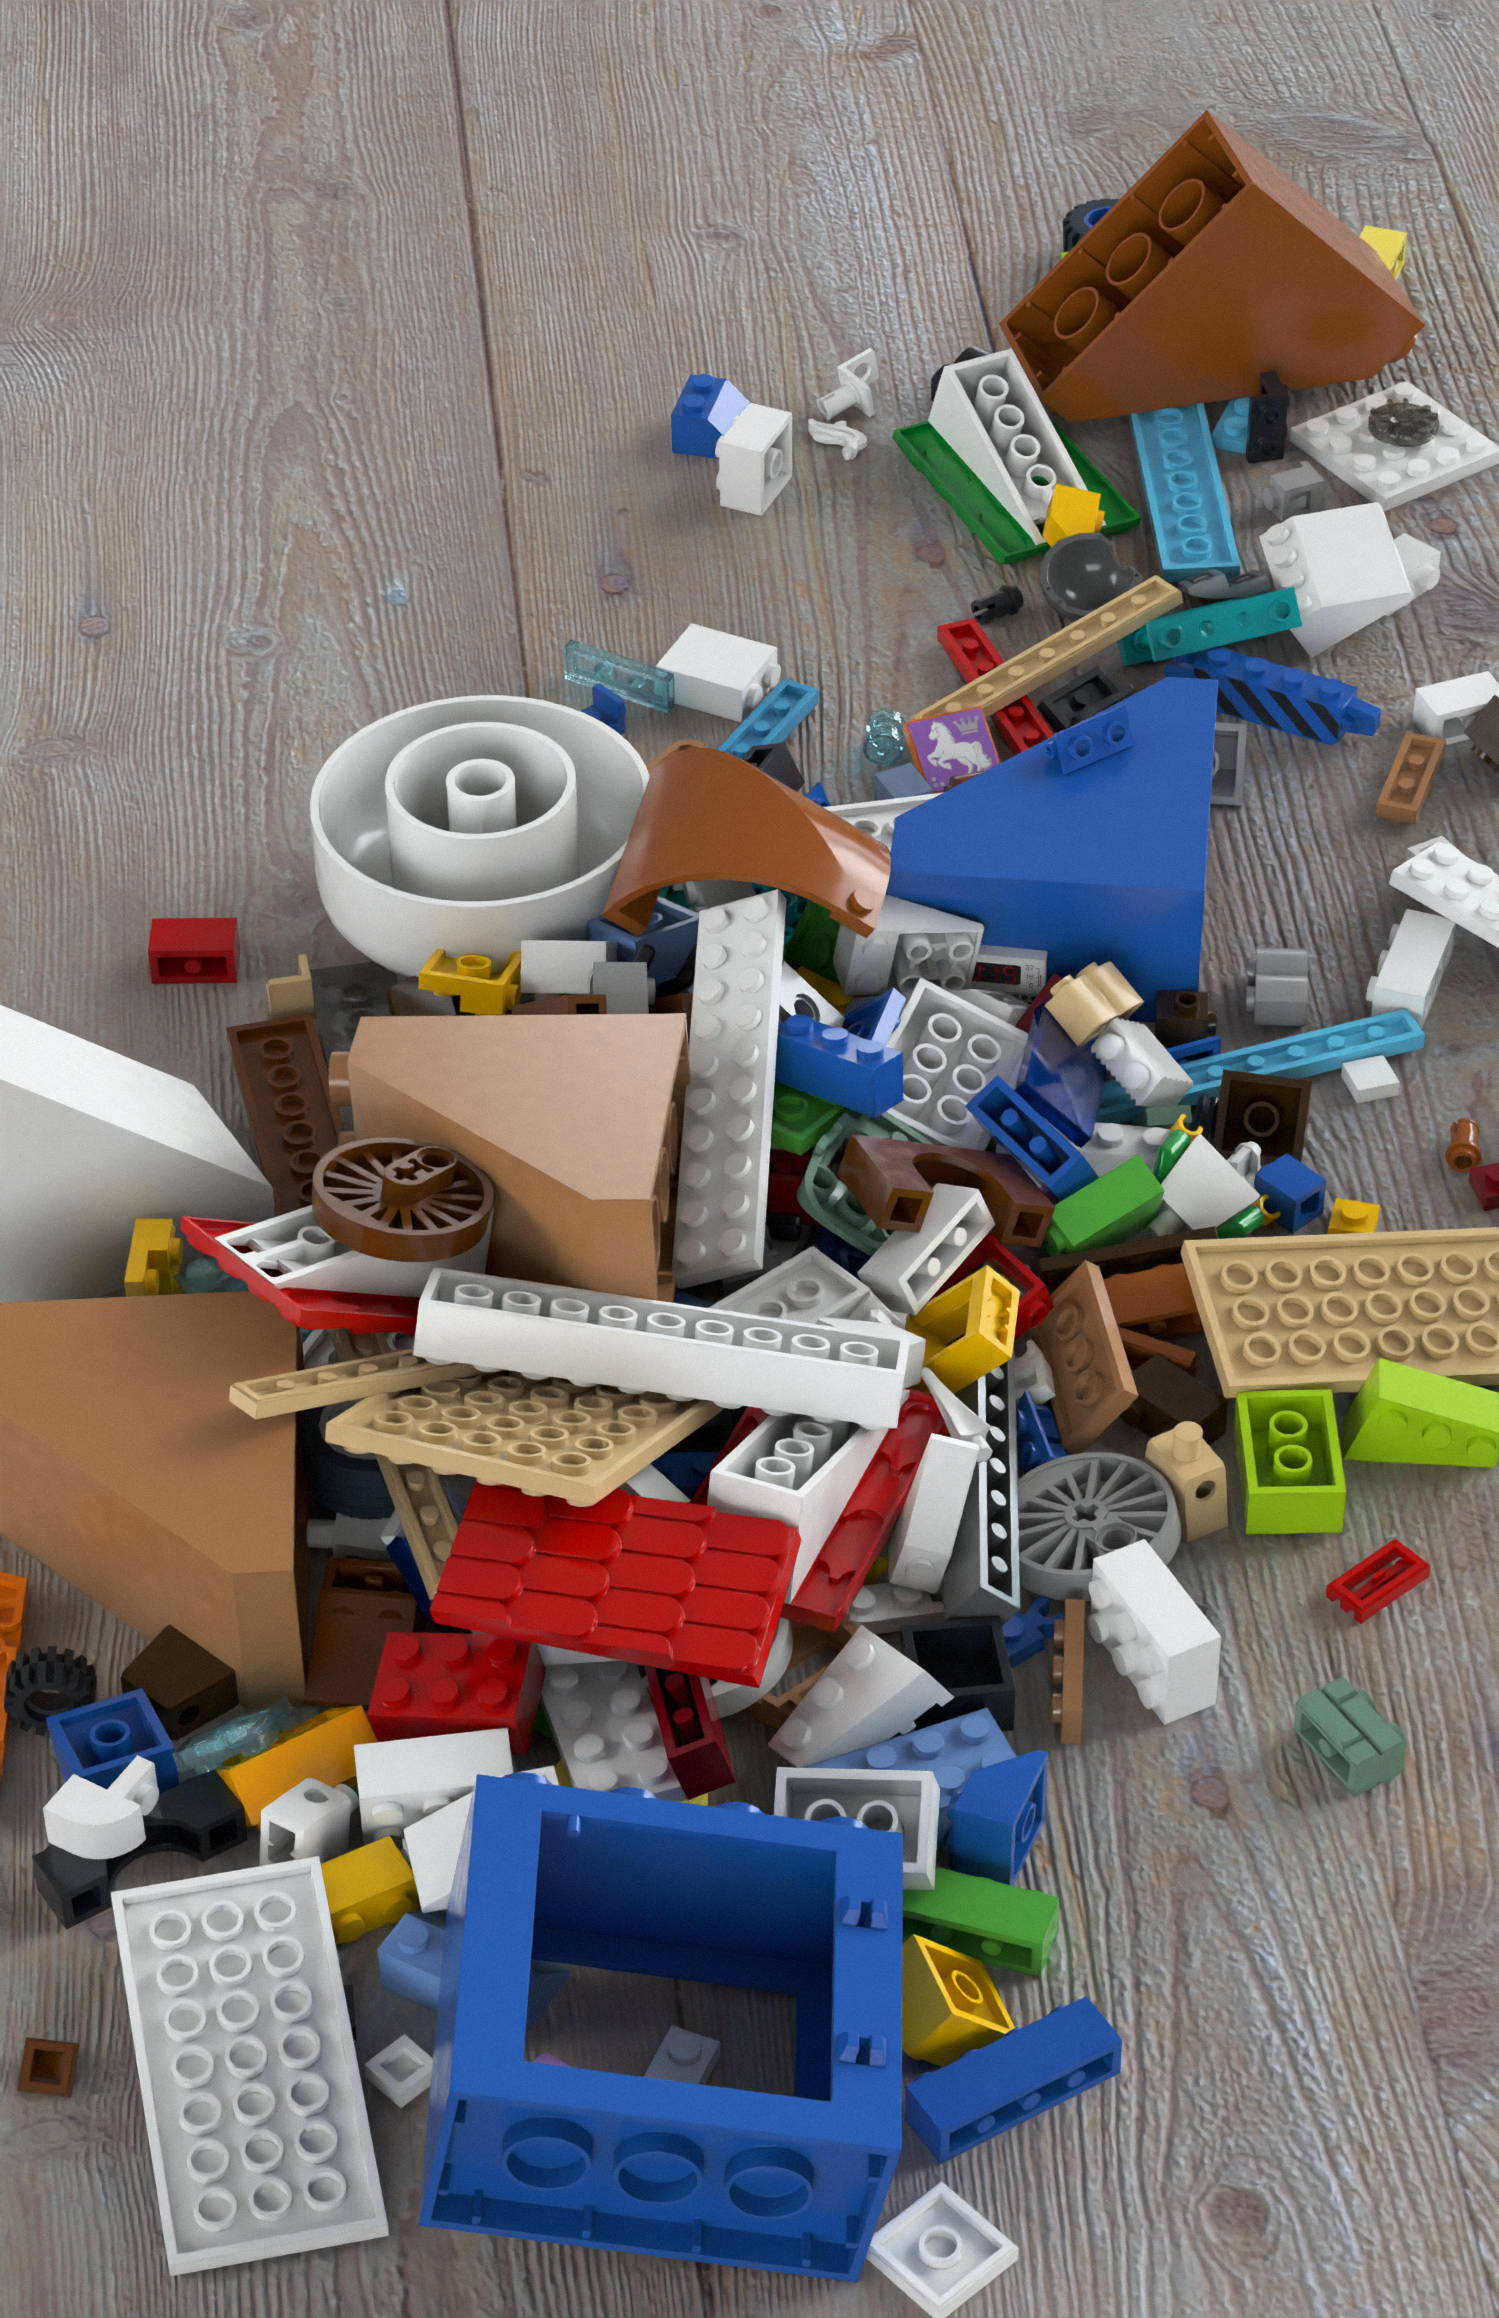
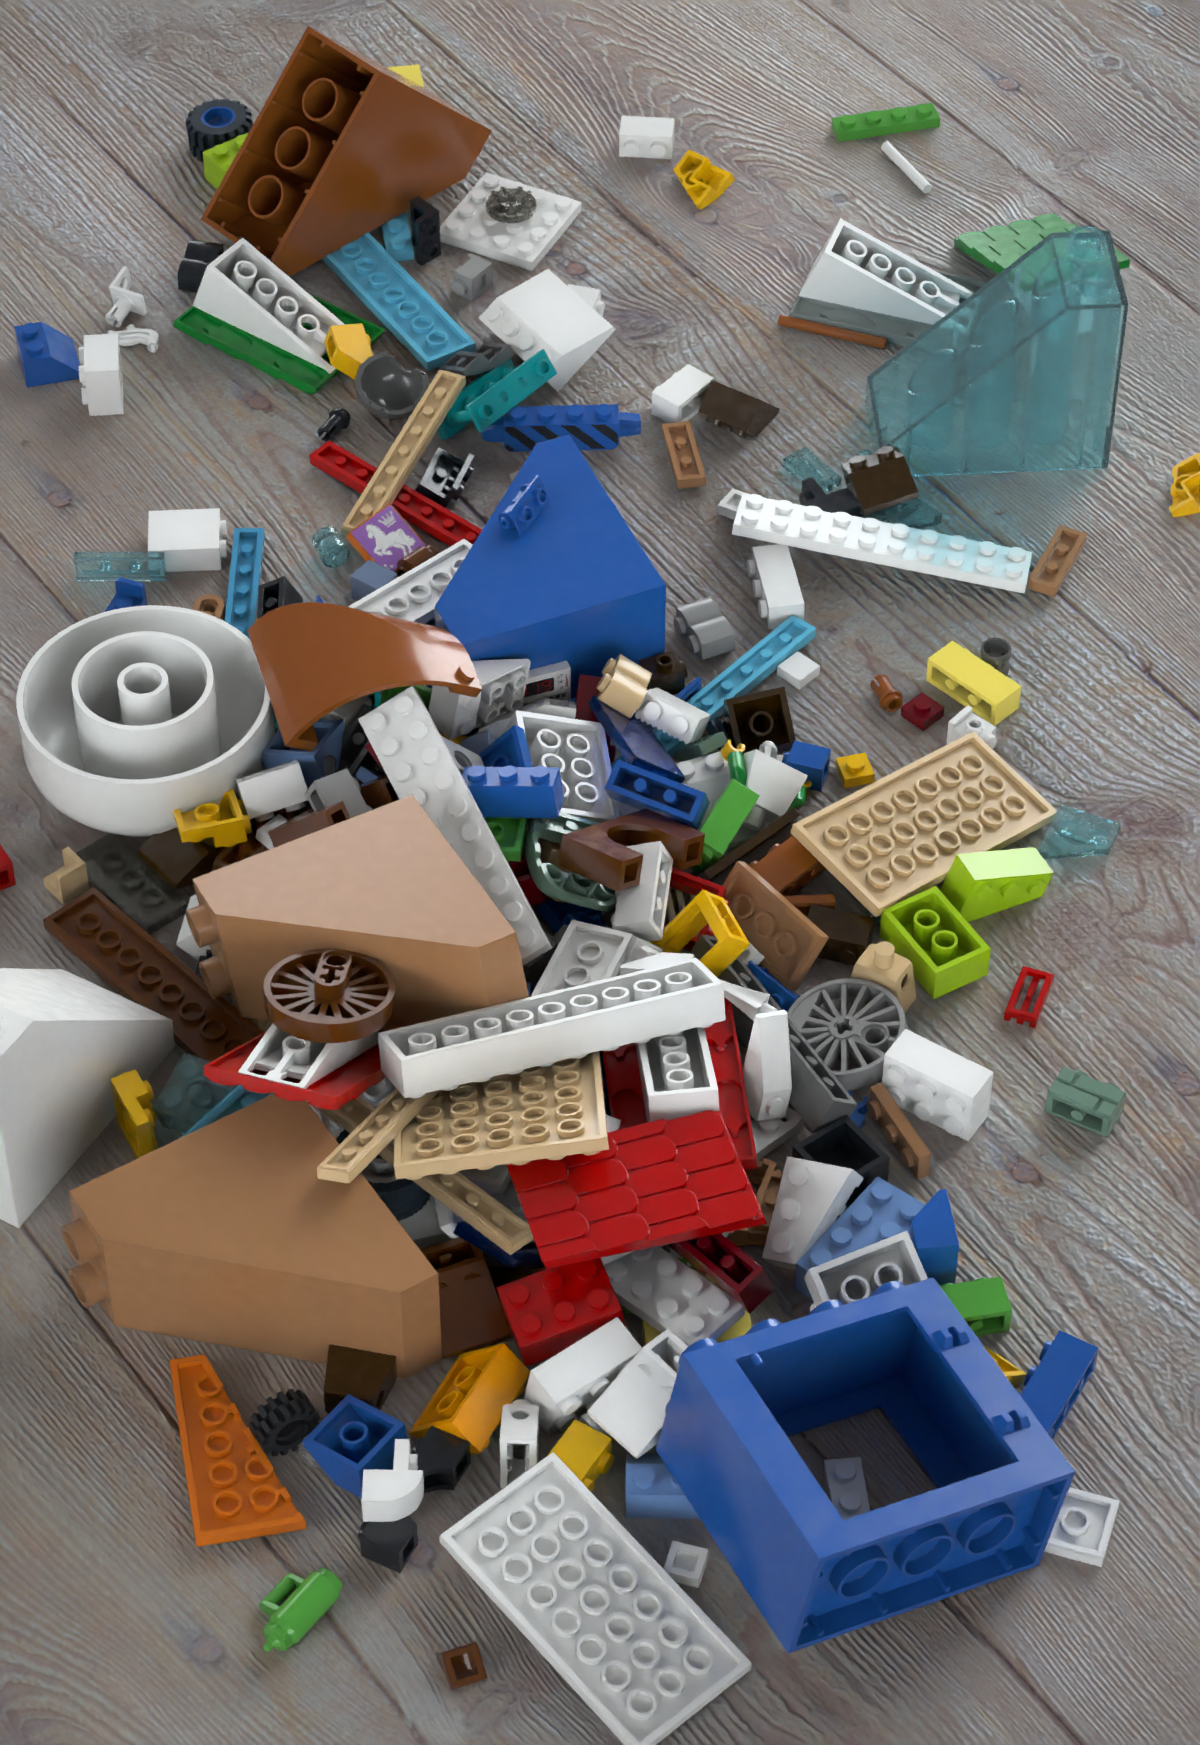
camera: 30 degrees left, 5 degrees up
clear light blue wing [172,1696,295,1775] -> none

